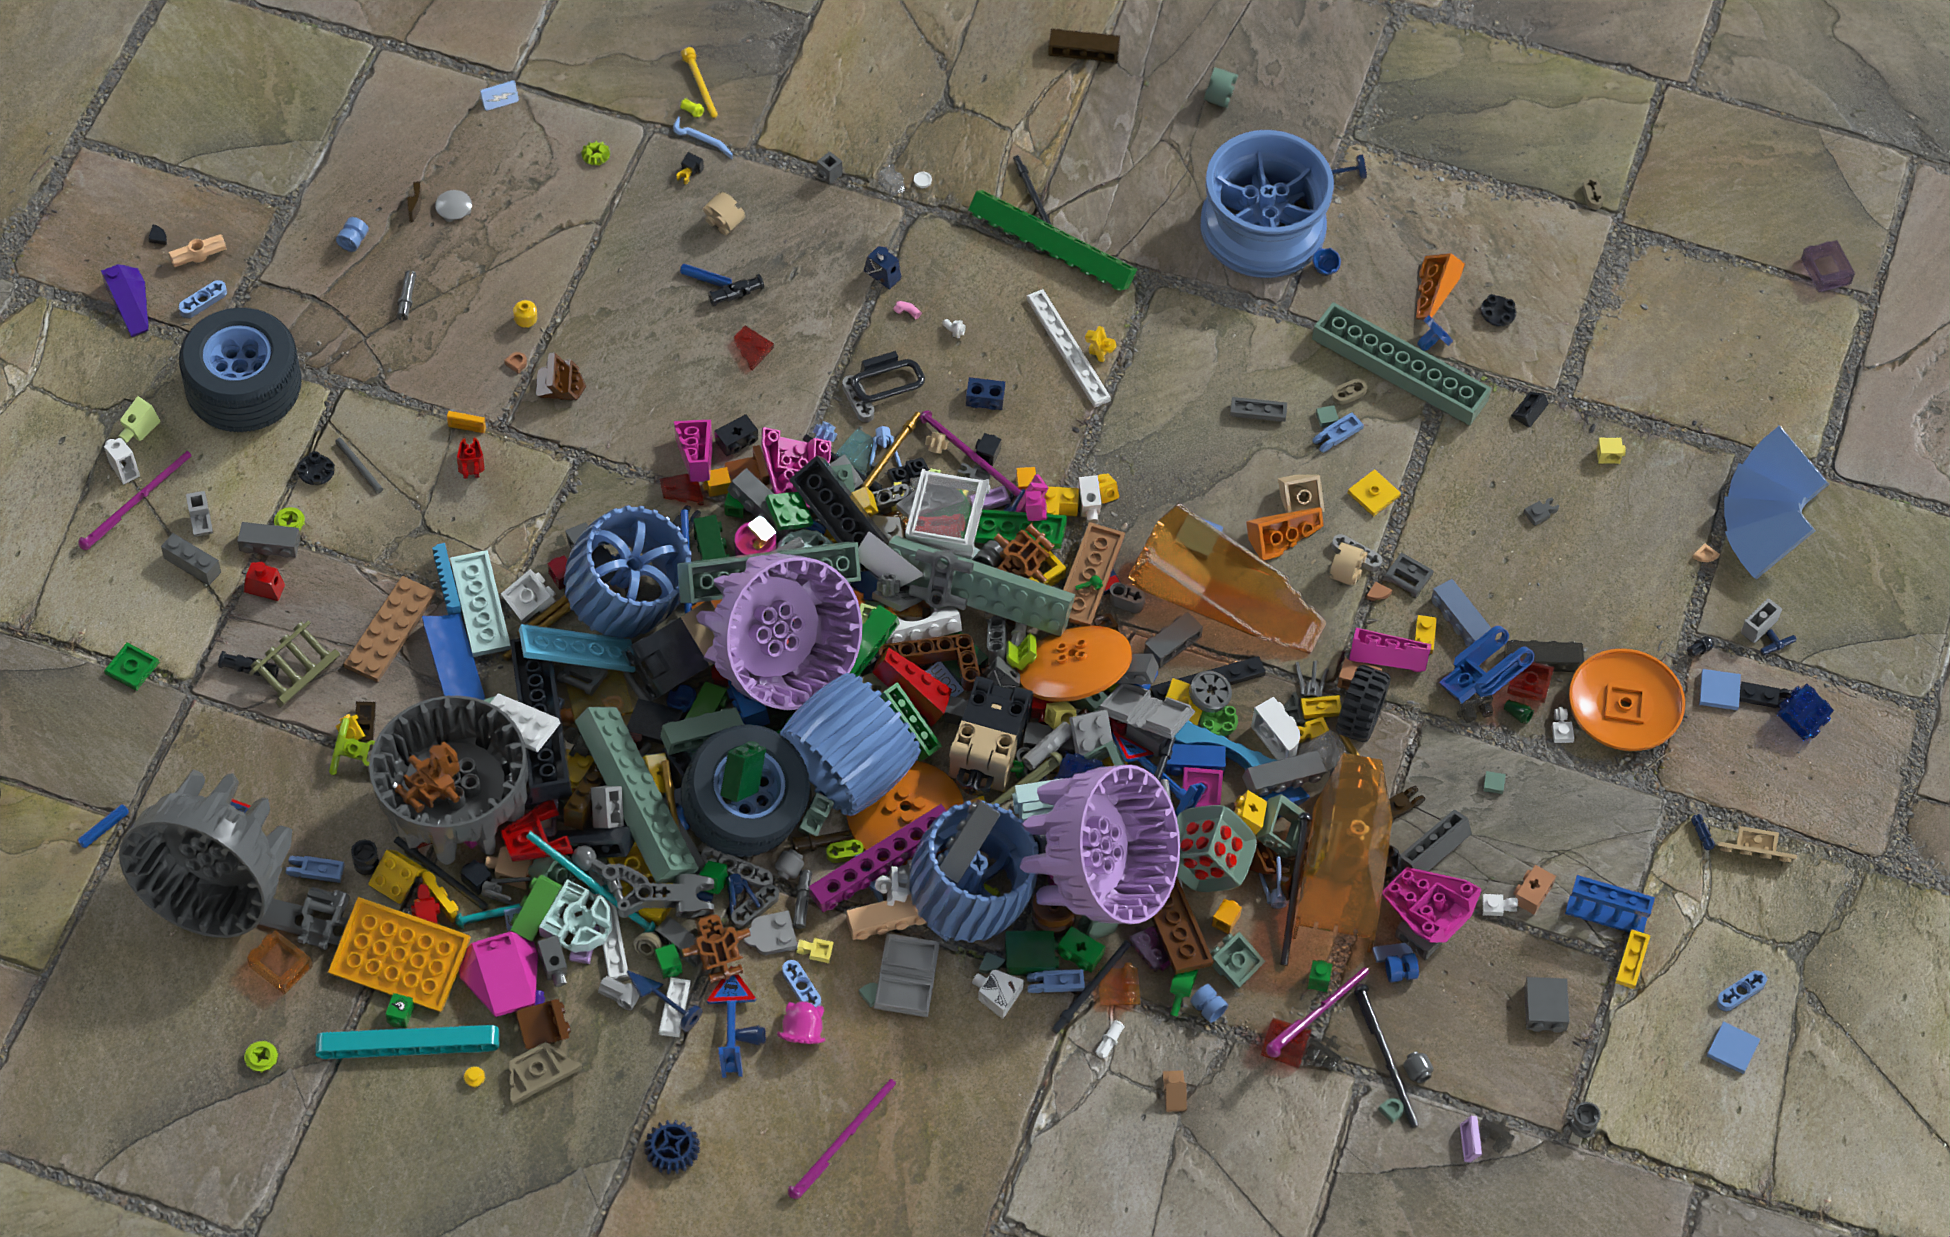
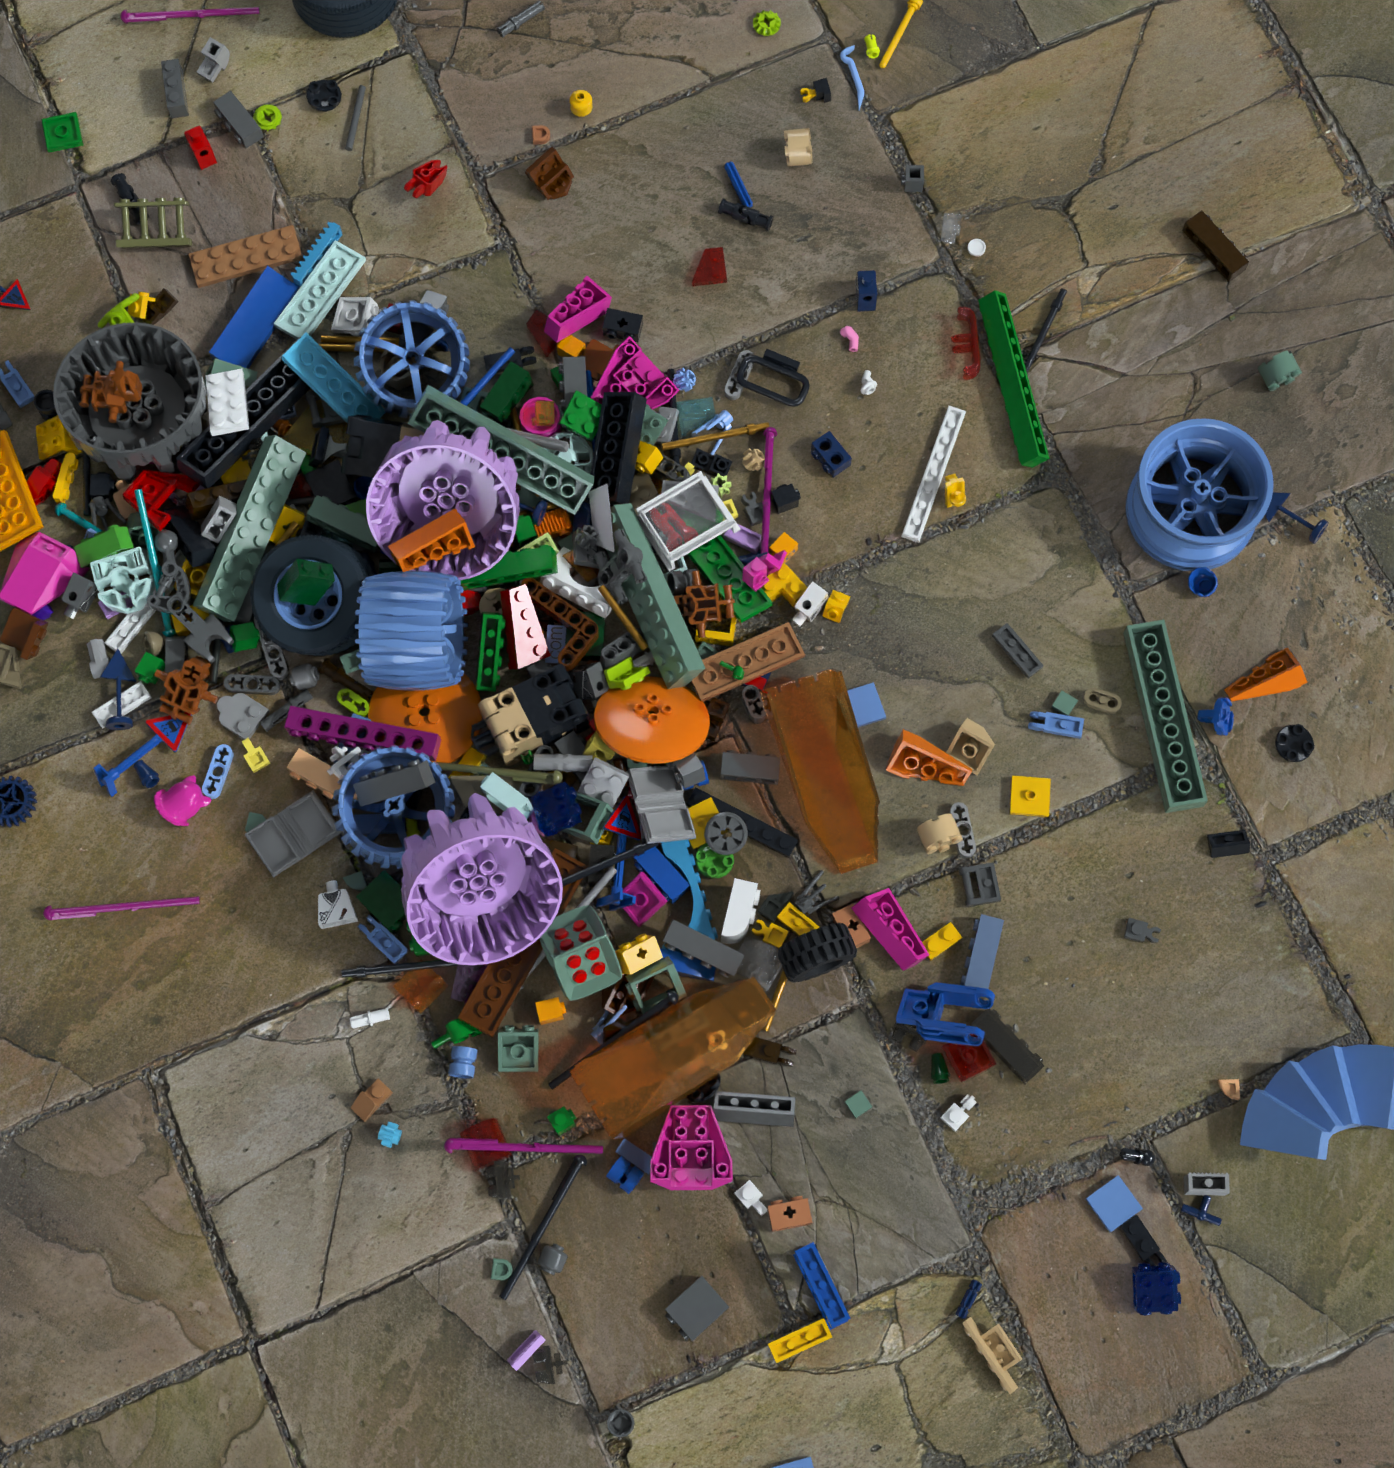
camera: 50 degrees right, 15 degrees up
light orange tile [447,411,486,433] -> none
dark blue plant [726,873,760,915] -> none
nougat tile [1366,582,1392,601] -> none
orange dish [1569,649,1685,751] -> none
light yellow brick [1596,438,1626,464] -> none
medium blue beam [1716,971,1767,1011] -> none
none -> black piece [308,426,348,468]
none -> medium azure gear [378,1122,402,1148]
none -> orange wedge [388,509,475,572]
none -> pearl gold bar [598,584,648,651]
none -> clear red piece [951,307,980,380]

